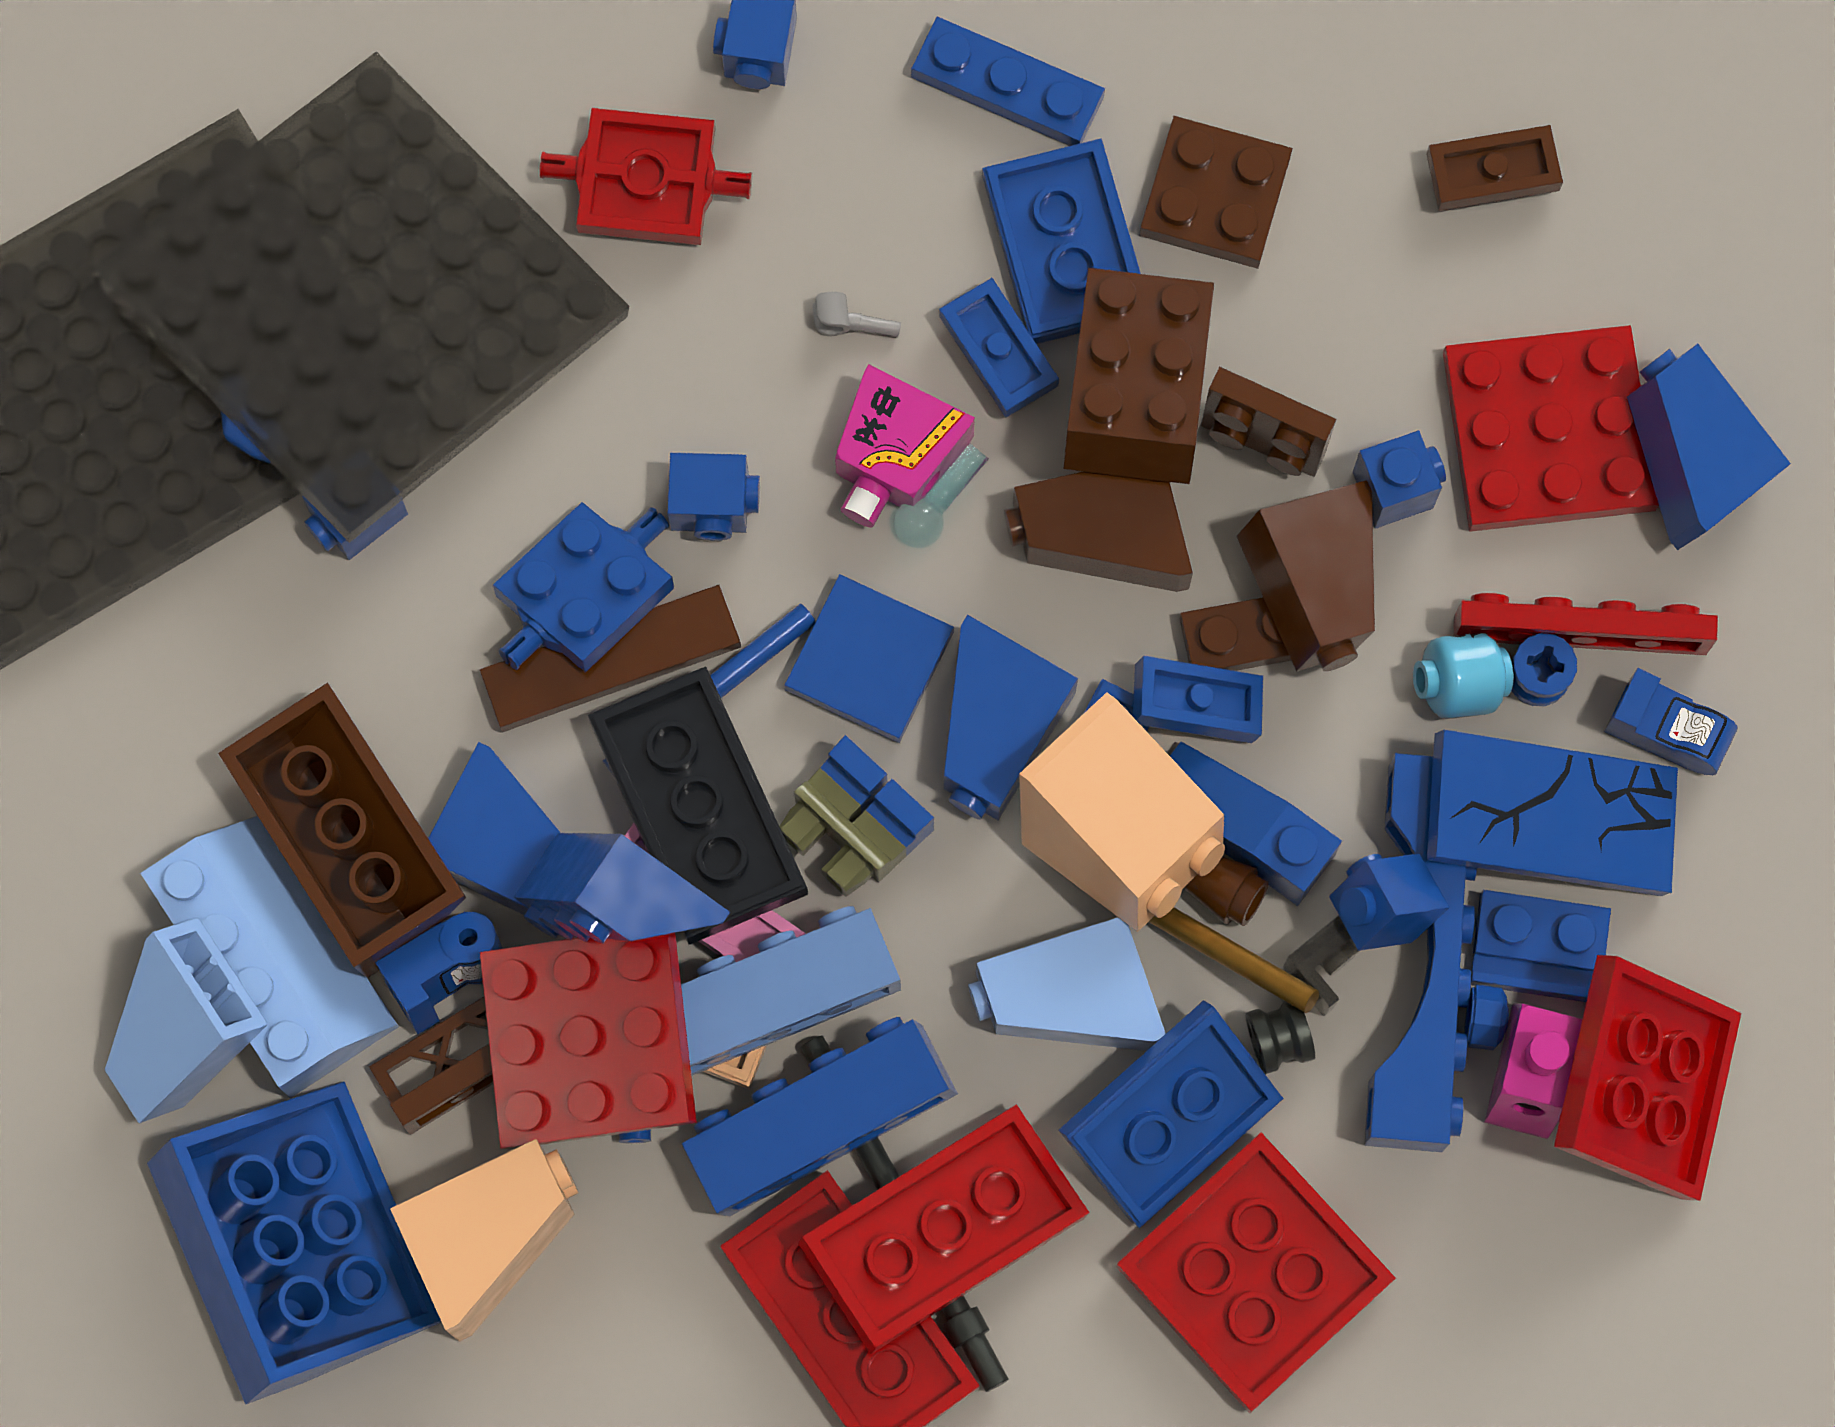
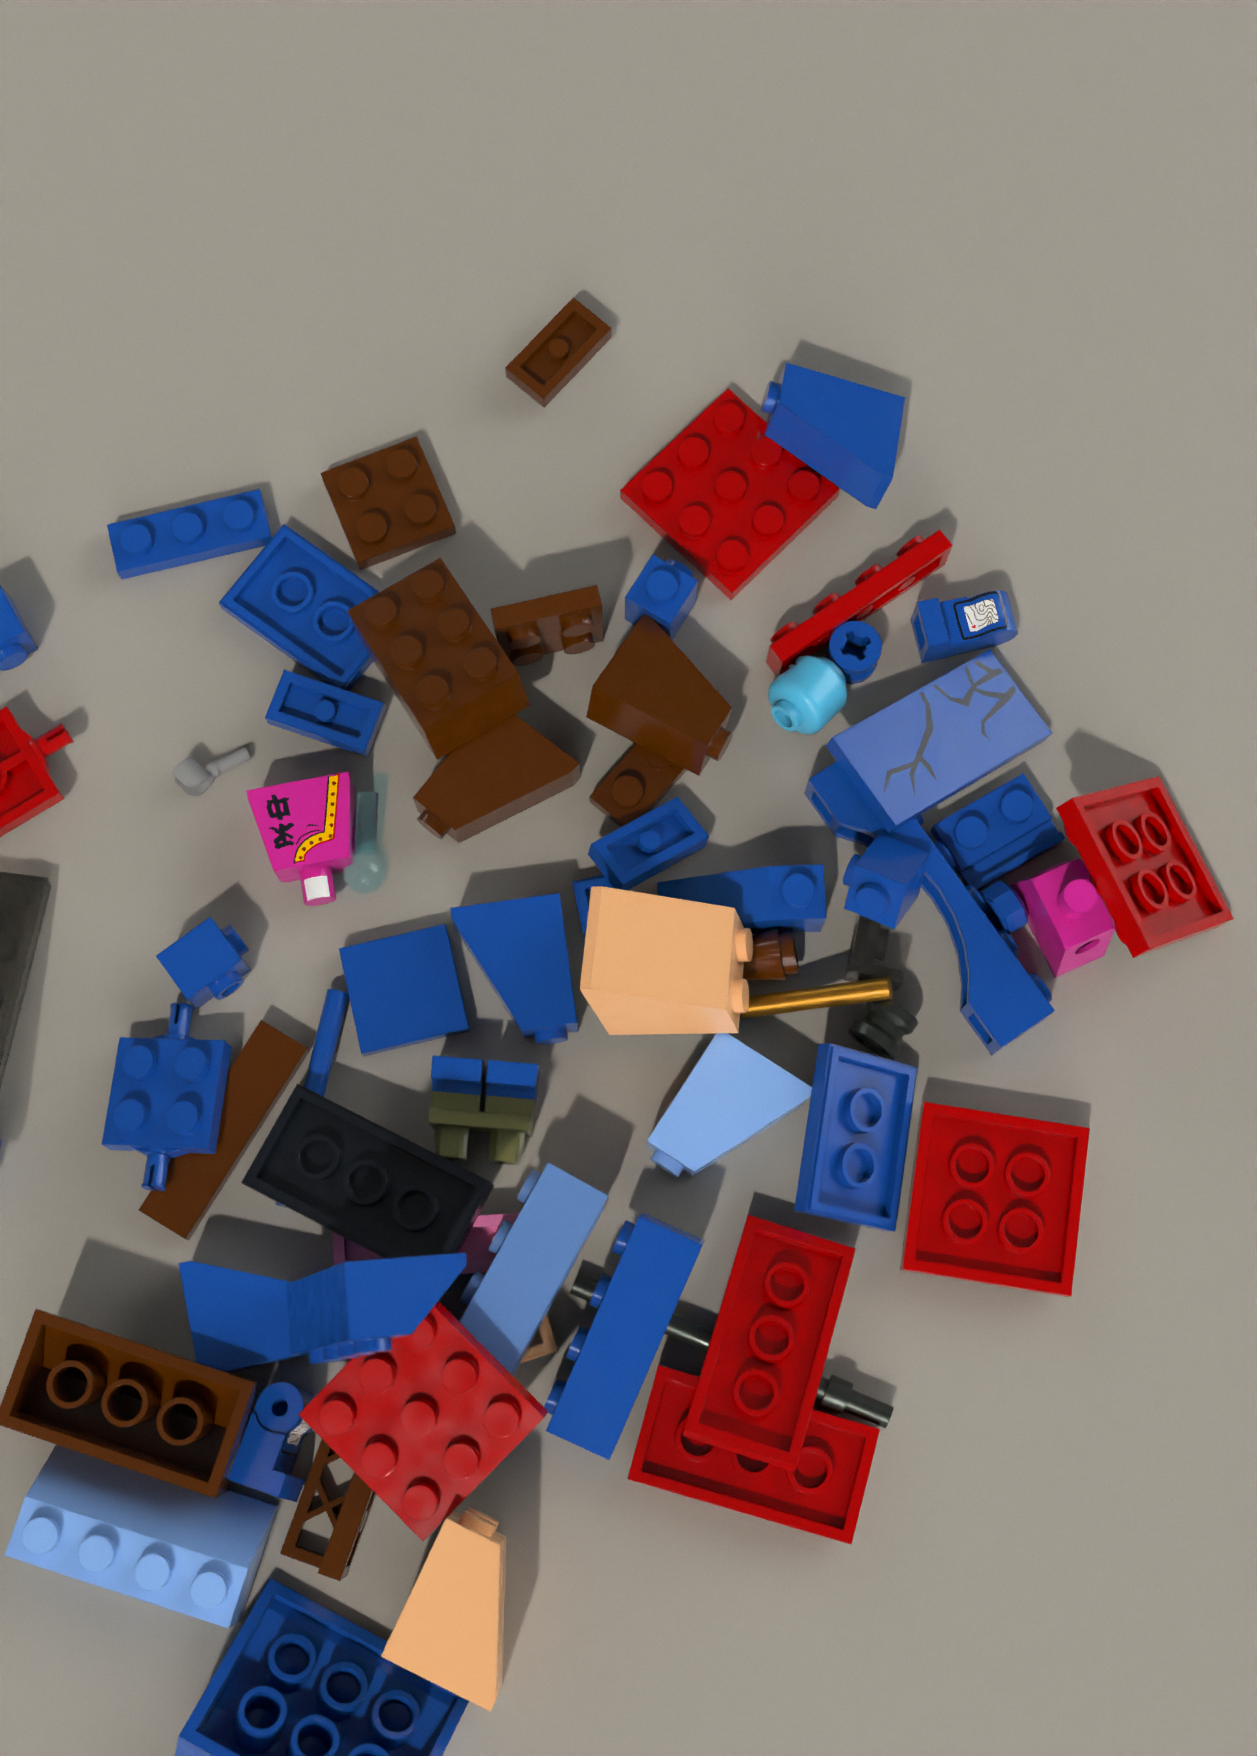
camera: 40 degrees left, 0 degrees up
light blue slope [105,918,268,1123] -> none

